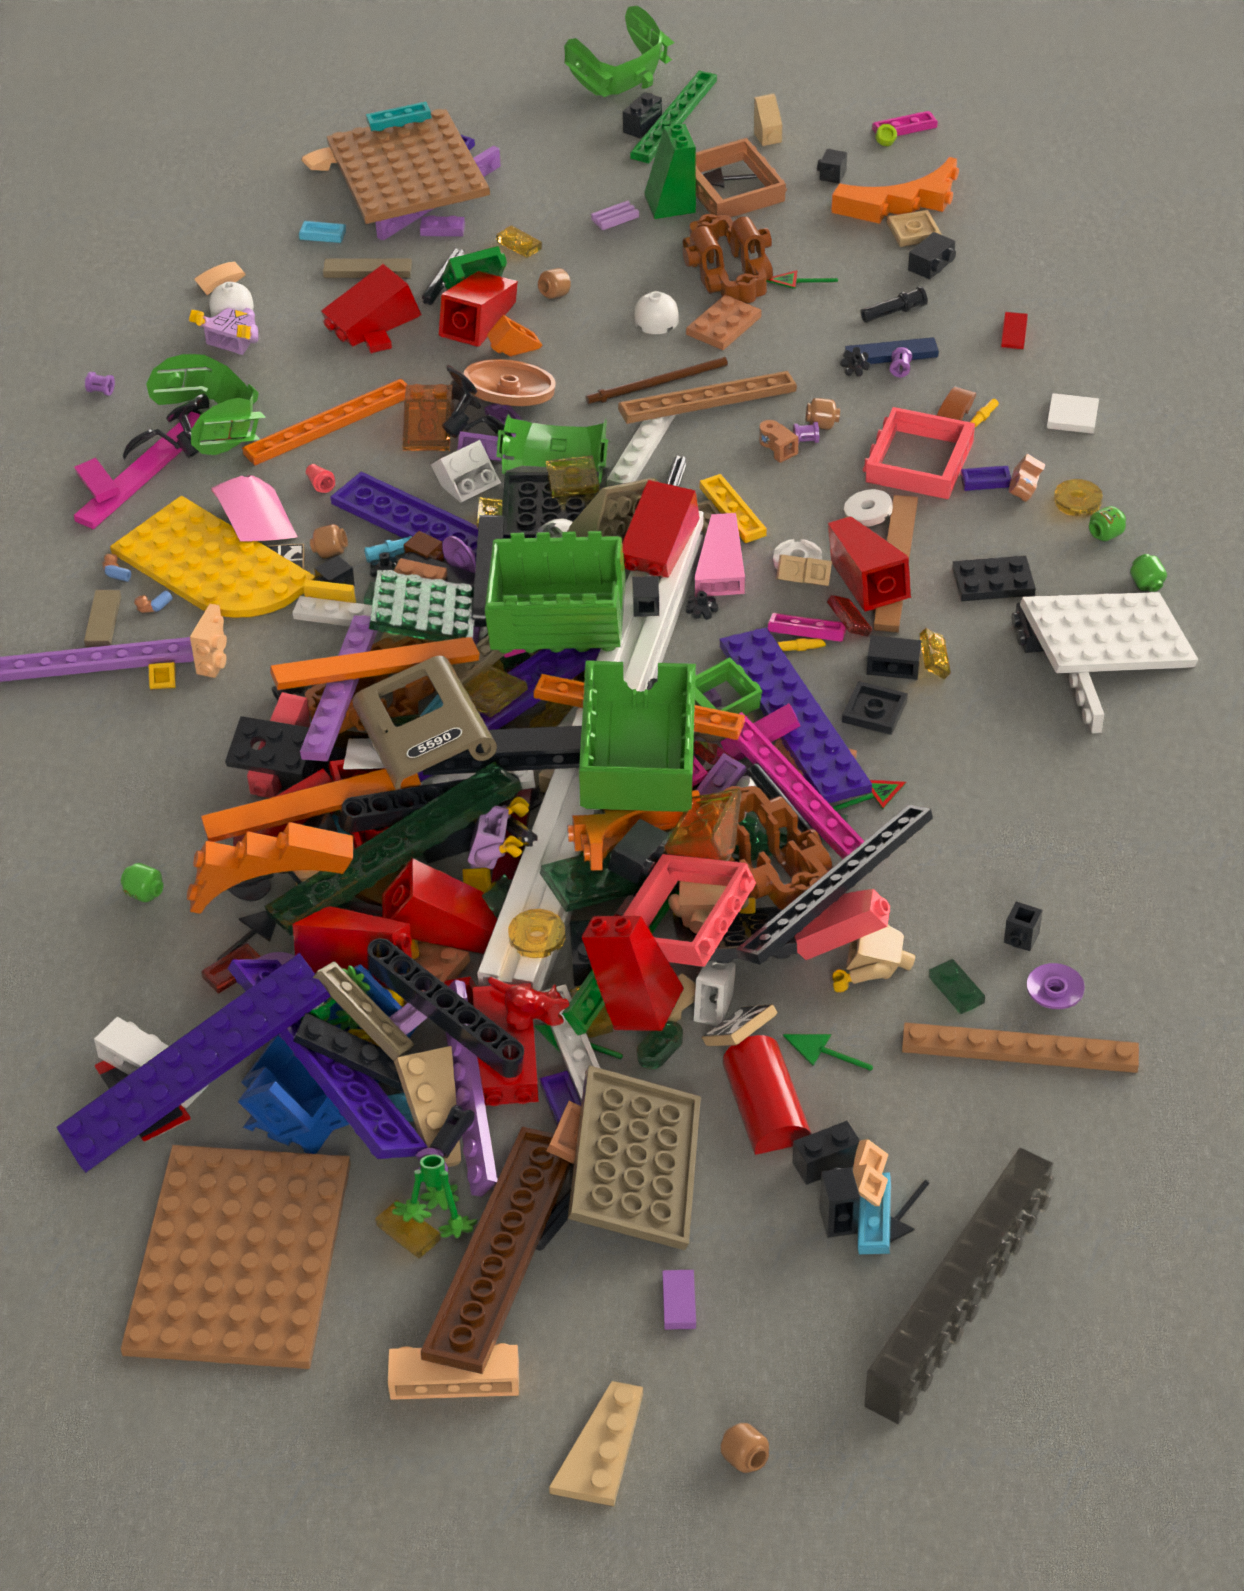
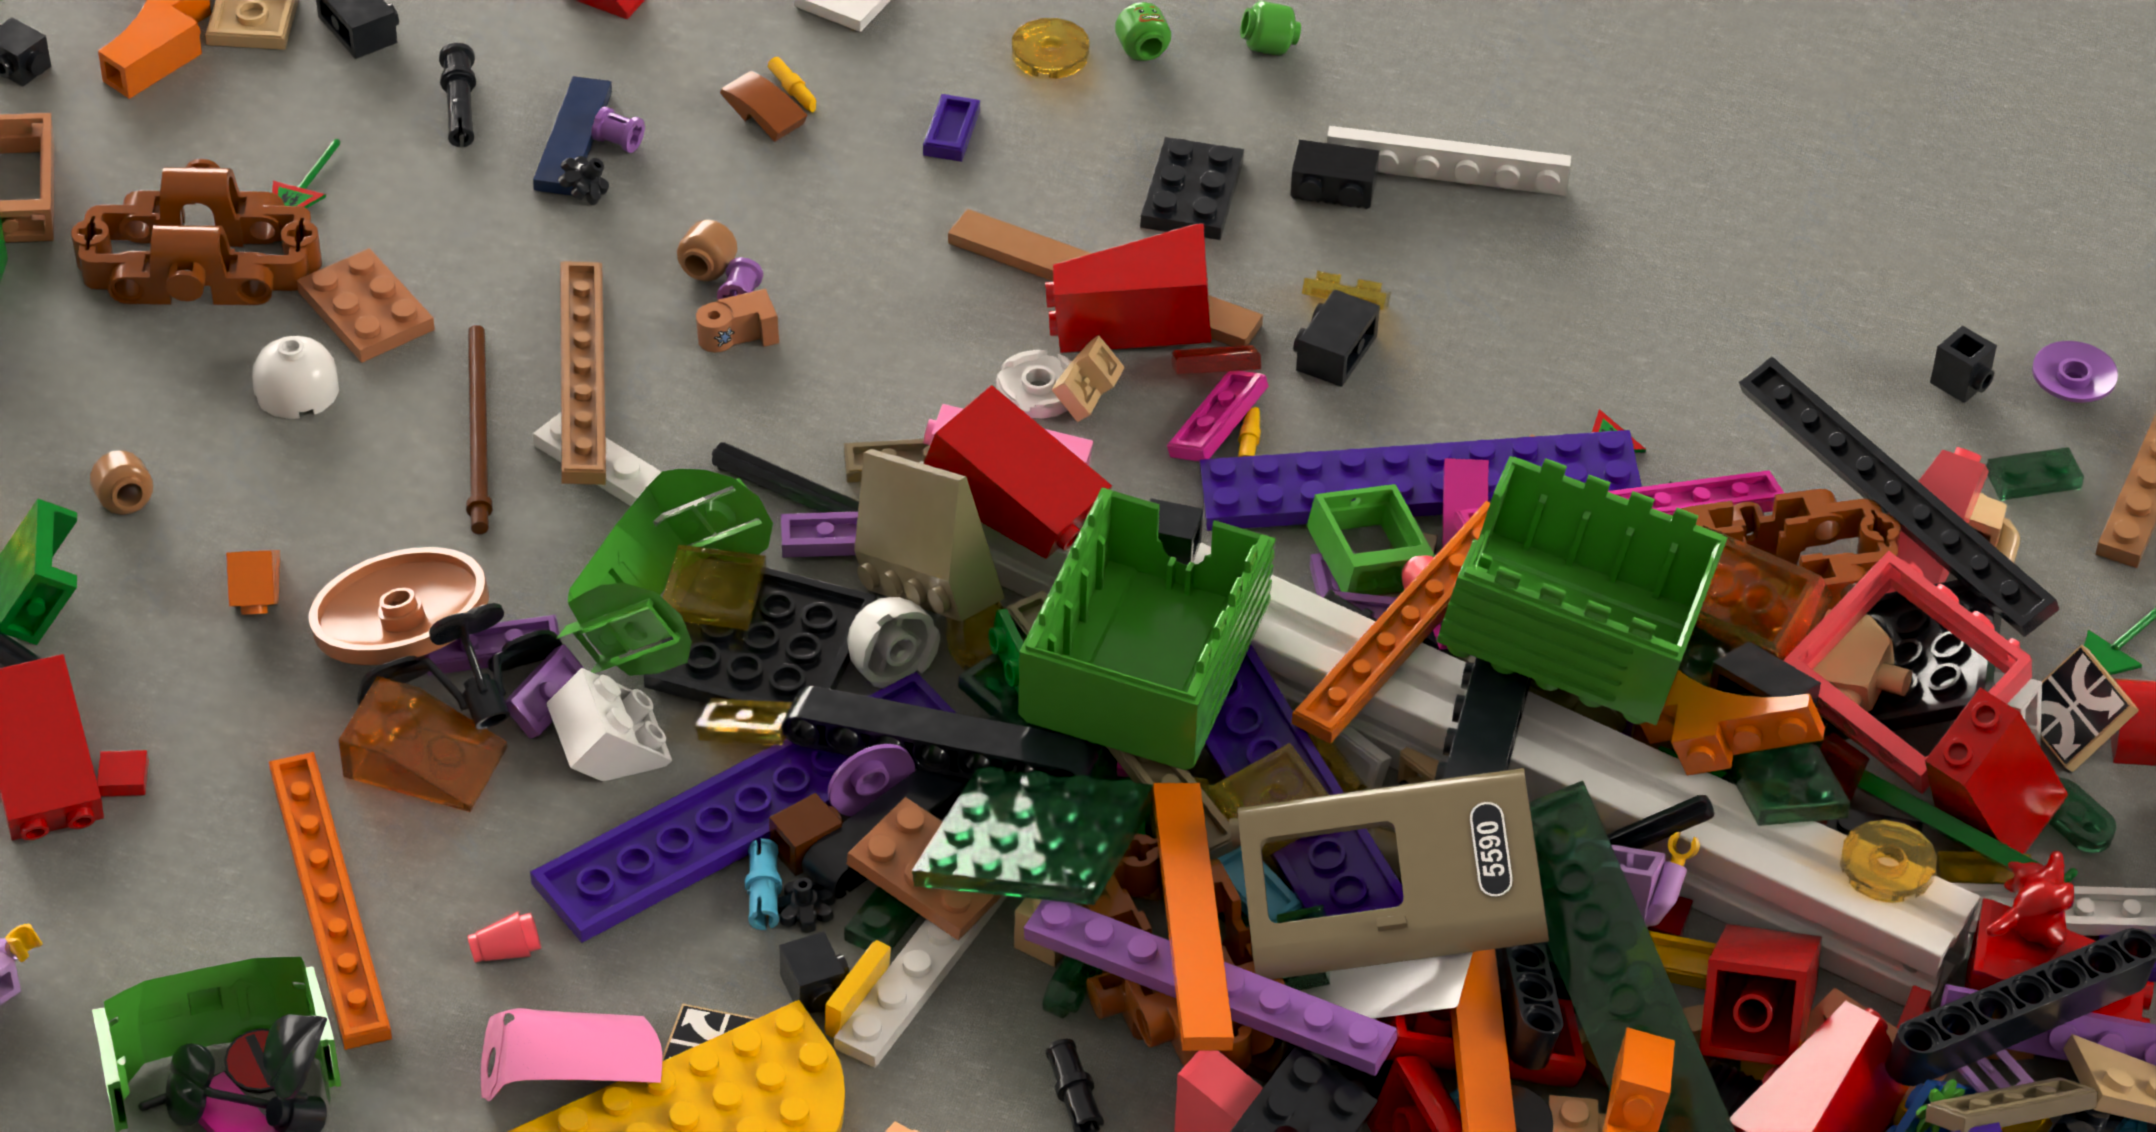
camera: 75 degrees left, 0 degrees up
medium nougat head [310,524,348,559] -> none
red slope [439,271,518,347] -> none
clear green plate [481,874,512,918] -> none
yellow plate [699,474,767,543] -> none
black plate [842,681,908,735] -> none
white tile [844,489,893,527] -> none
coral window [863,407,975,500] -> none
nougat leg [1009,454,1045,502] -> none
white plate [1020,592,1198,673] -> none

